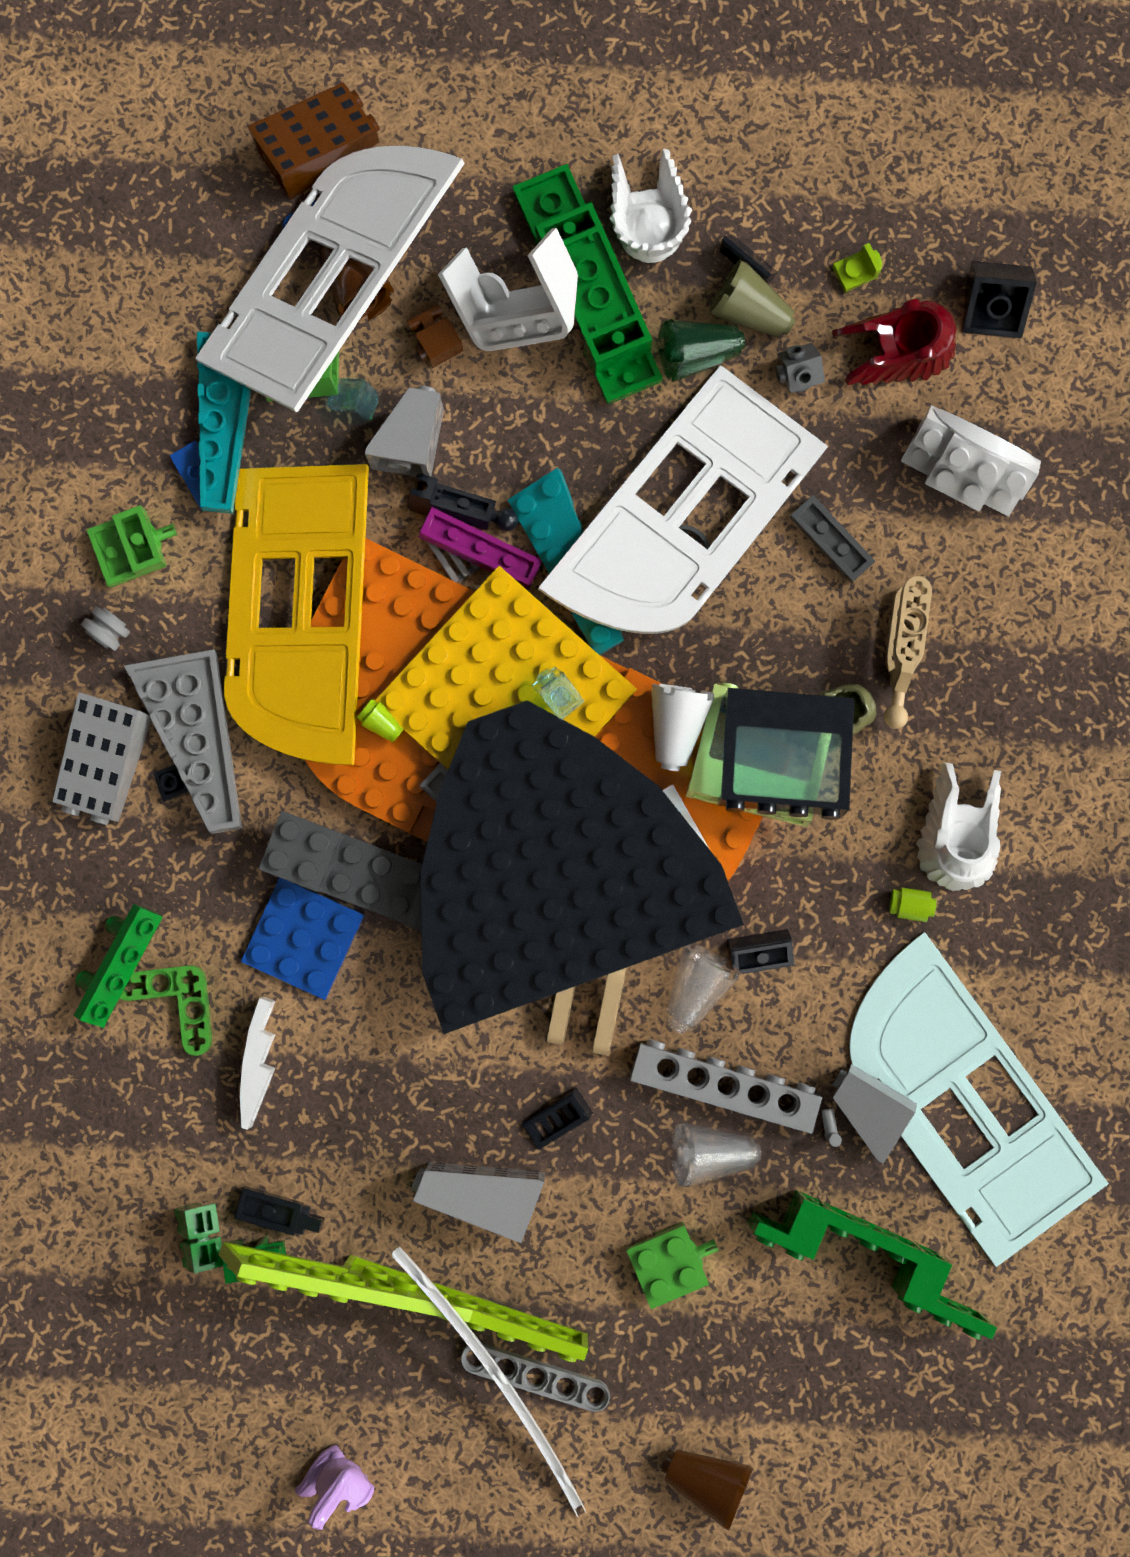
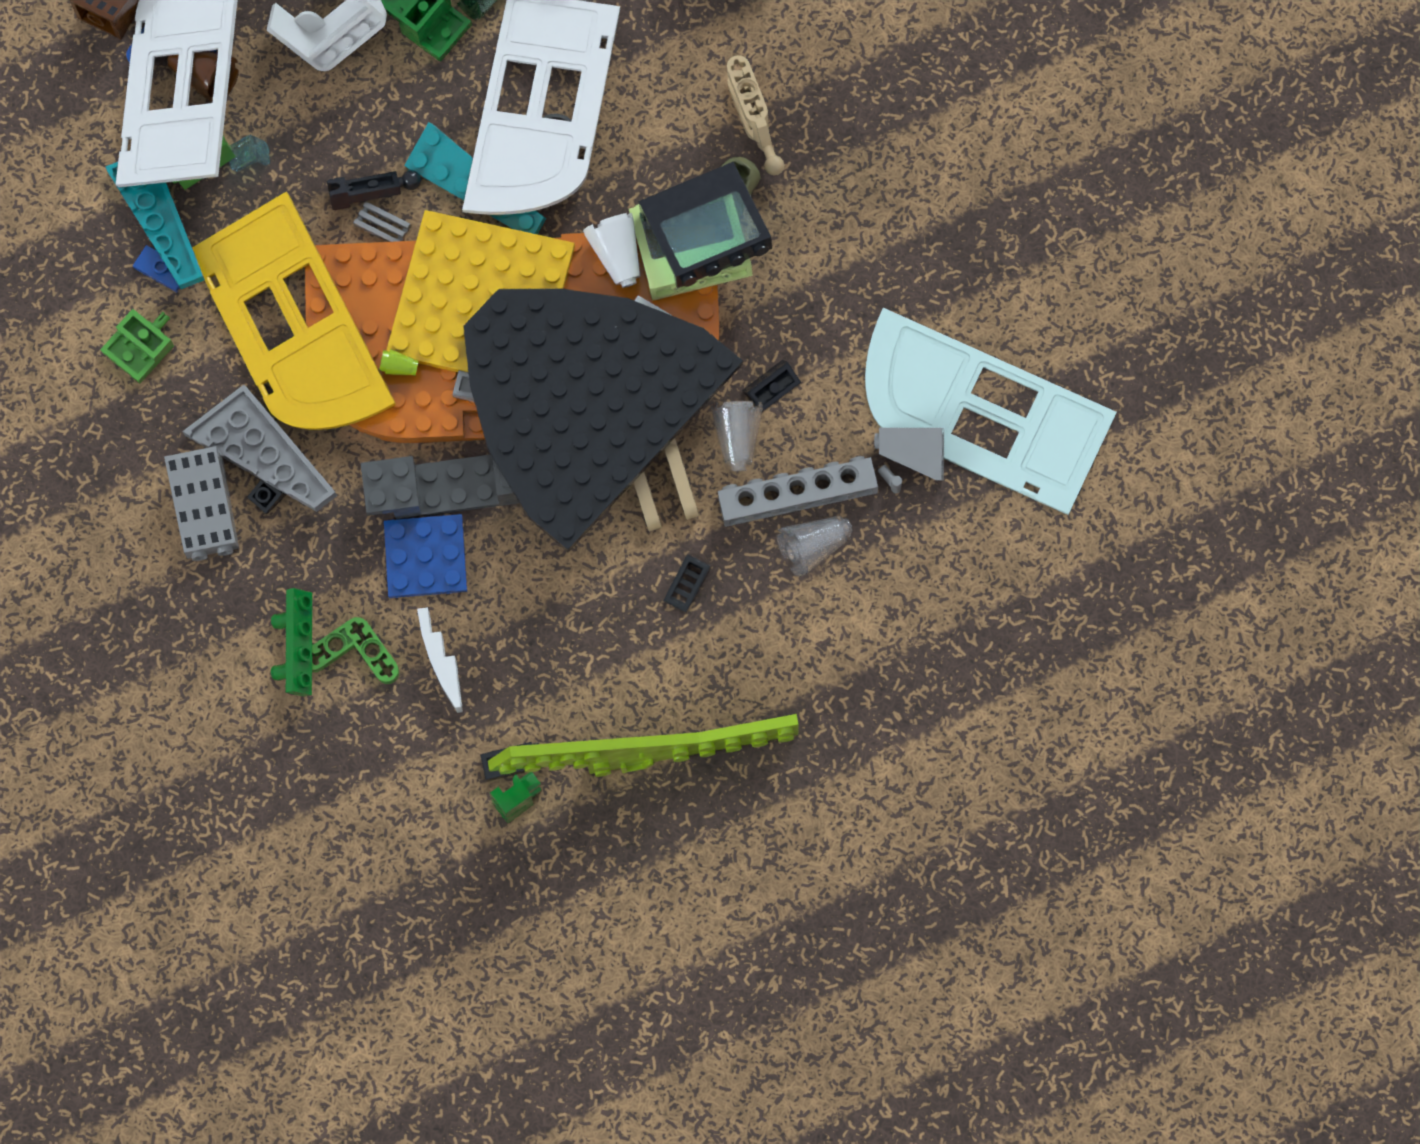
camera: 25 degrees left, 10 degrees down
light grey wheel [80,605,130,651] -> none
green legs [174,1203,223,1274] -> none
lavender hair [295,1445,374,1530] -> none
light grey slope [365,386,444,477] -> none
white piece [392,1247,586,1517] -> none
reddish brown brick [406,303,463,369] -> none
light grey slope [411,1162,545,1243] -> none
magenta plate [418,507,542,590] -> none
light grey beam [461,1343,610,1412] -> none
clear light blue bracket [532,667,585,721] -> none
bright green plate [626,1222,719,1309] -> none
reddish brown cone [661,1449,753,1531] -> none
green bracket [748,1190,997,1340] -> none
dark grey plate [789,495,875,584] -> none
lime brick [889,887,937,922] -> none
white piece [916,762,1001,891] -> none

